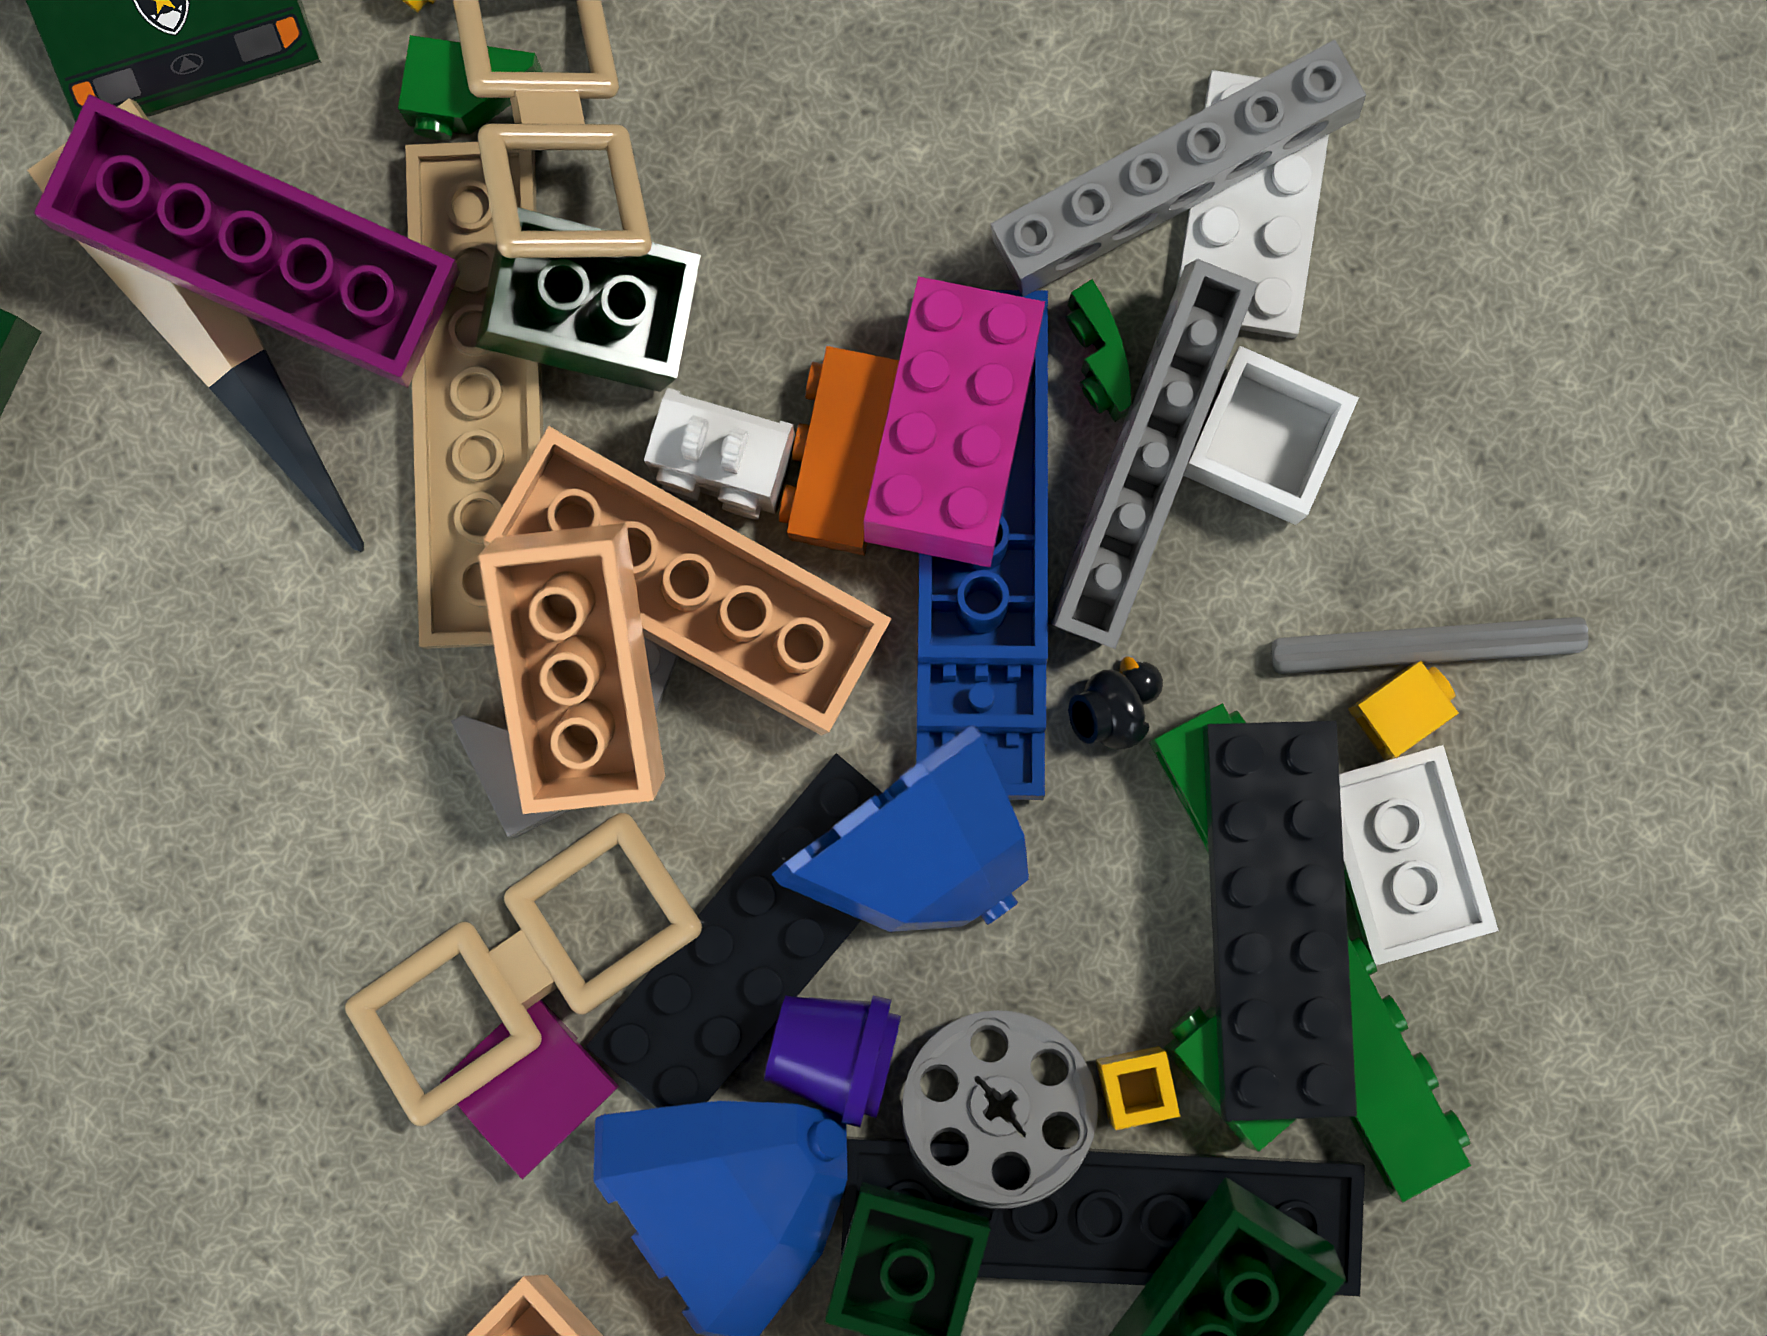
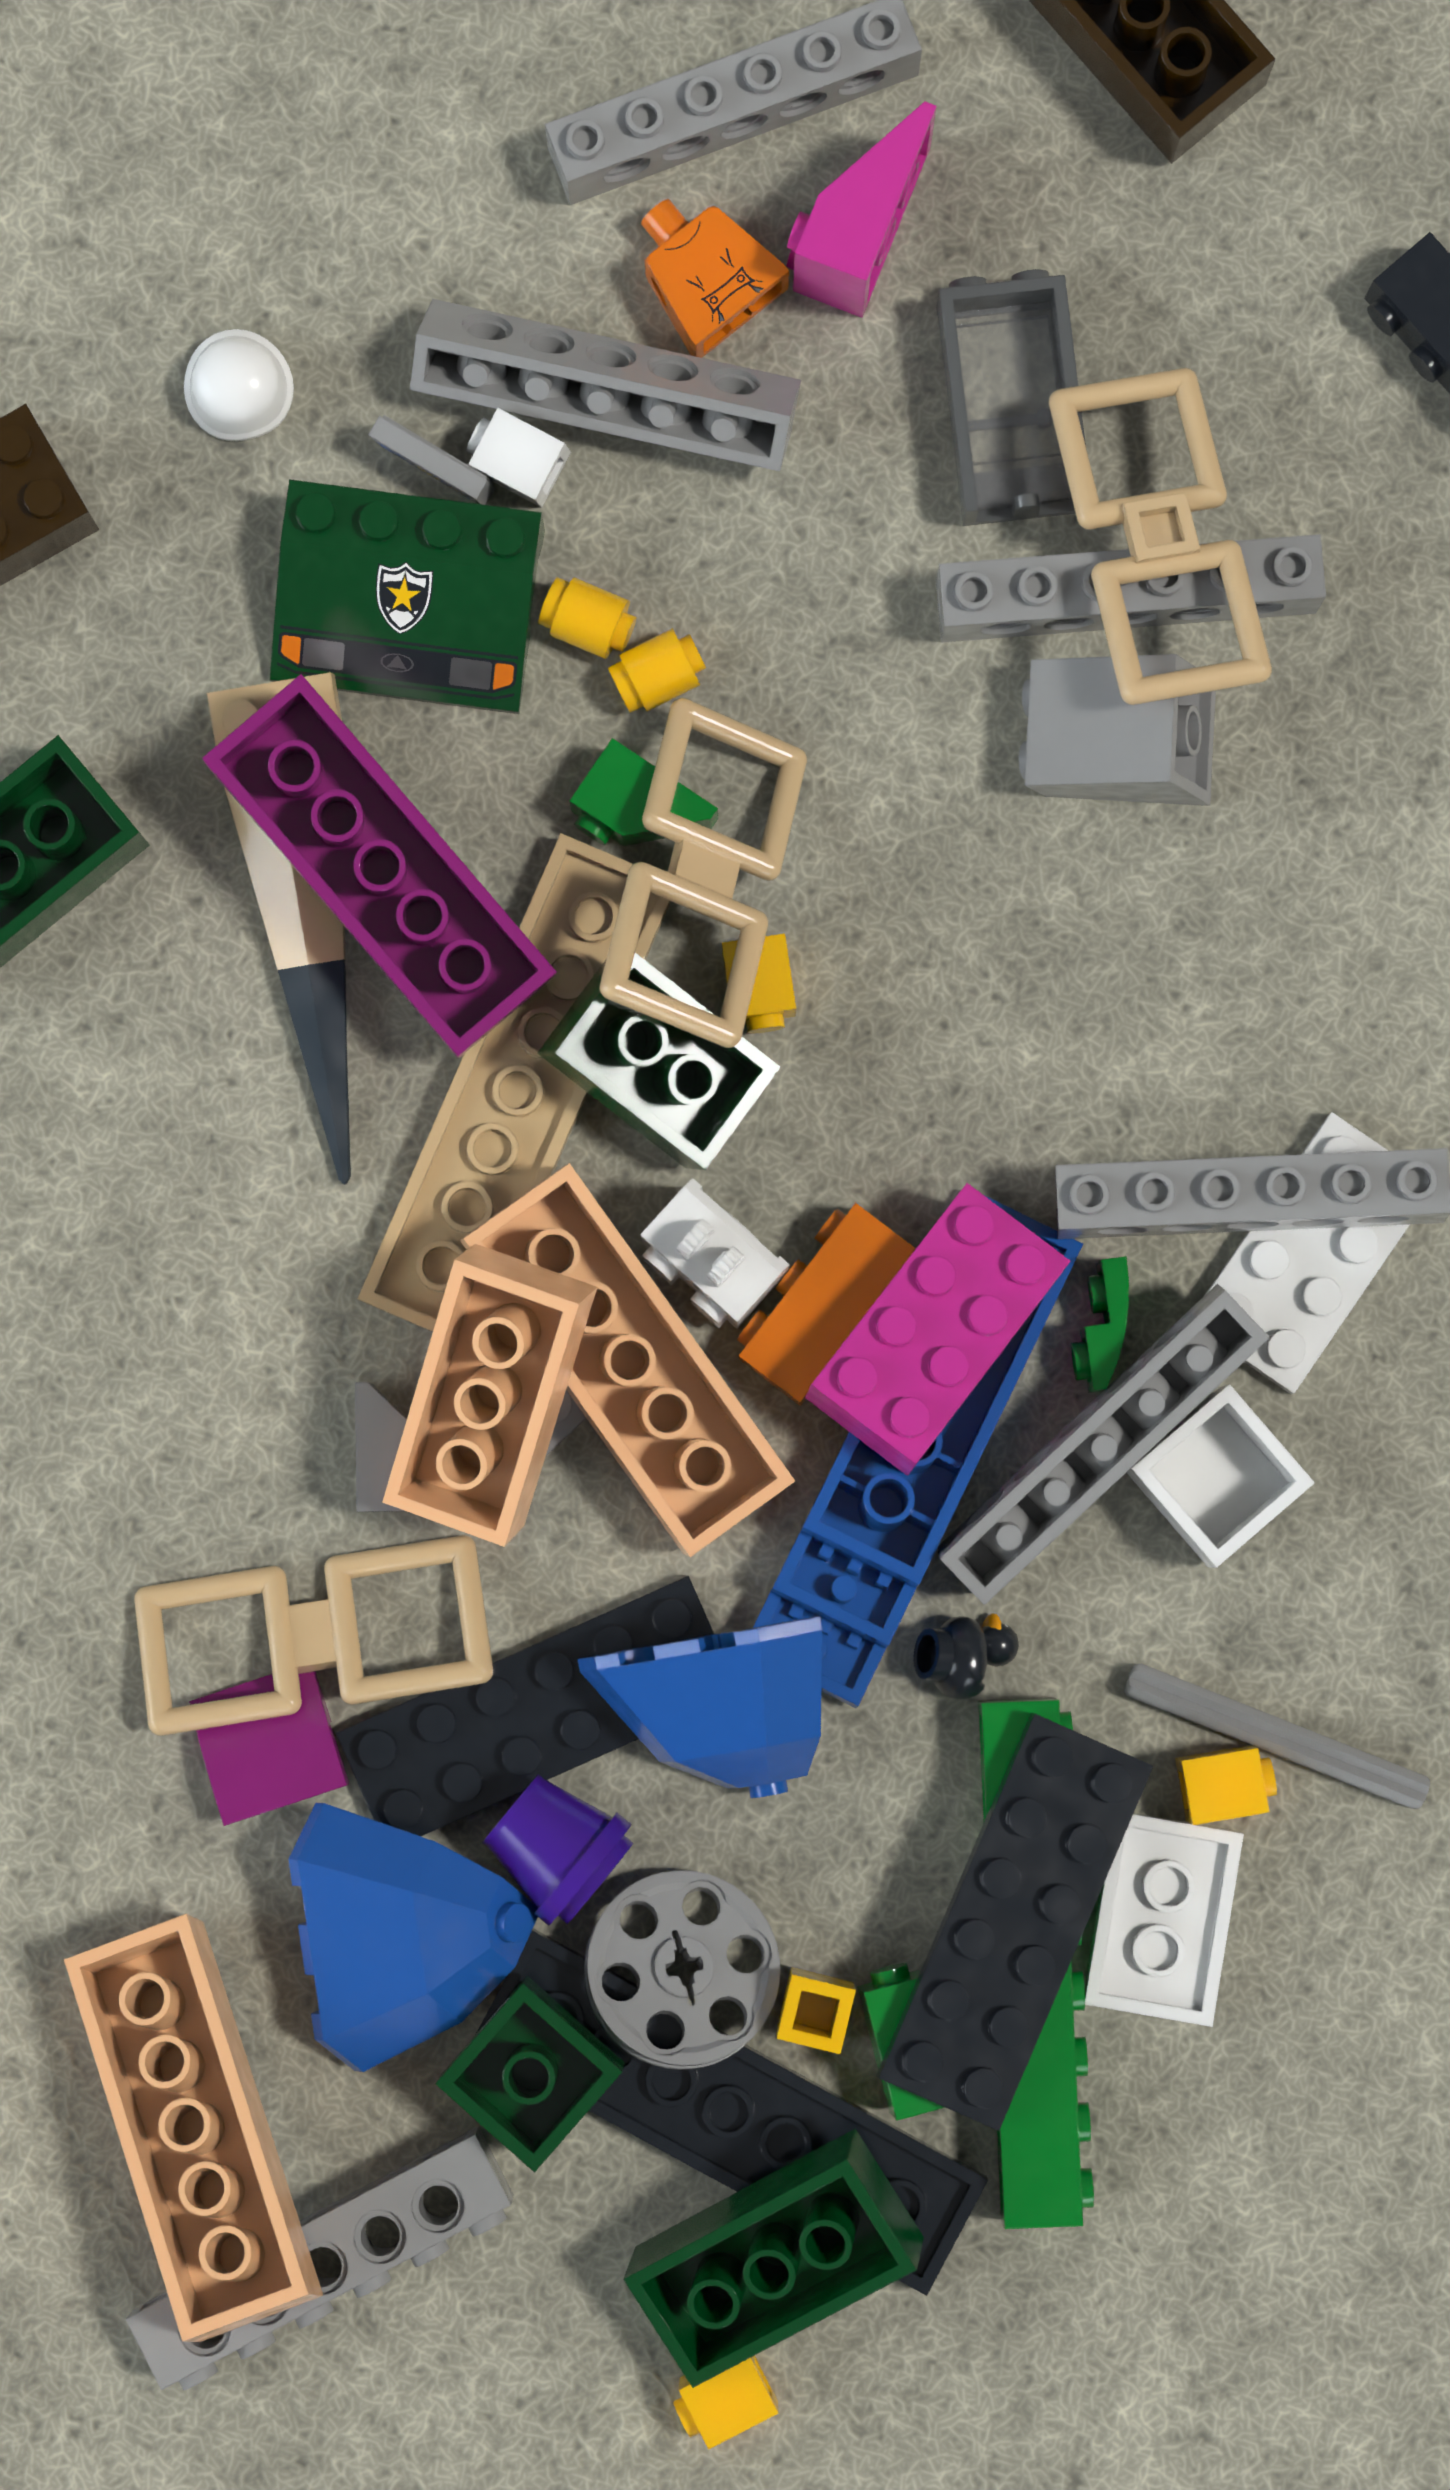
camera: 25 degrees right, 0 degrees up
none -> yellow brick [722,933,796,1034]

